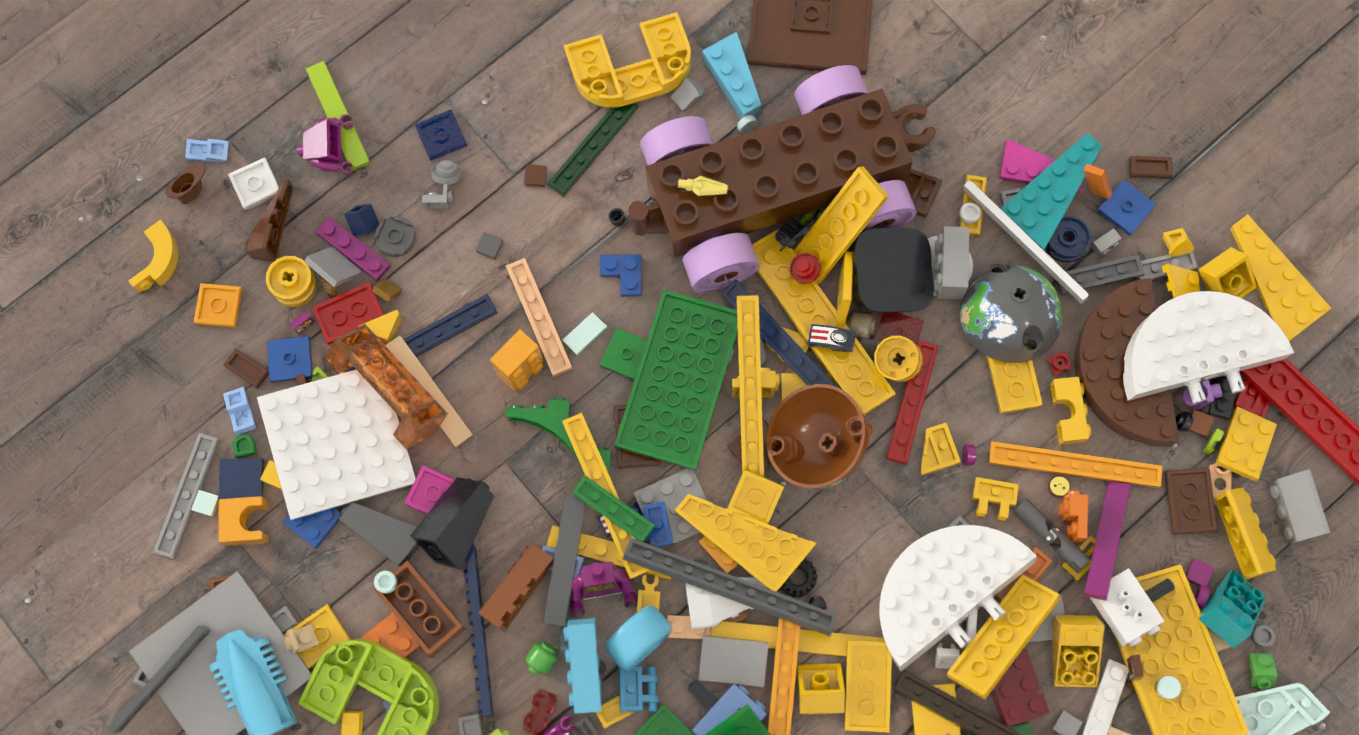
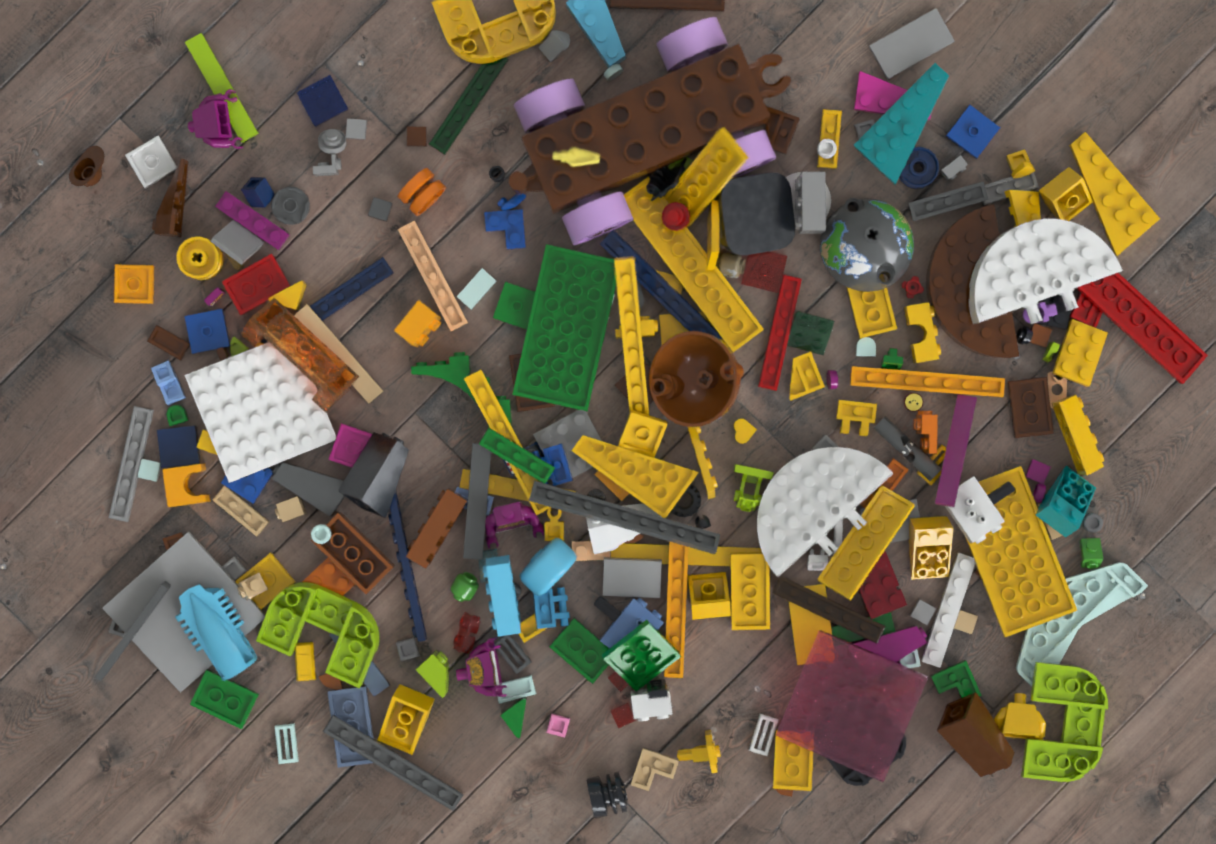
camera: 10 degrees left, 15 degrees up
yellow arch [129,220,179,293] -> none
light blue slope [185,139,229,162] -> none
pearl gold tile [372,278,402,302] -> none
slope [808,324,856,352] -> none
dark grey tile [860,337,881,360] -> none
yellow wheel [874,336,923,382] -> none
white tile [963,180,1089,305] -> none
orange tile [1083,164,1112,200] -> none
reddish brown tile [1127,654,1144,681] -> none
reddish brown tile [1129,156,1172,179] -> none
light aqua tile [1156,676,1181,700] -> none
light grey slope [1270,469,1330,545] -> none
none -> tan tile [213,485,270,537]
none -> tan brick [275,496,307,522]
none -> light grey tile [346,118,367,140]
none -> orange wheel [397,168,446,216]
none -> blue arm [497,194,526,211]
none -> yellow wing [687,427,718,499]
none -> lime tile [733,464,774,512]
none -> yellow tile [734,419,757,444]
none -> clear green hinge [787,311,835,356]
none -> light aqua tile [856,337,876,357]
none -> light grey tile [869,8,955,80]
none -> green tile [881,348,903,370]

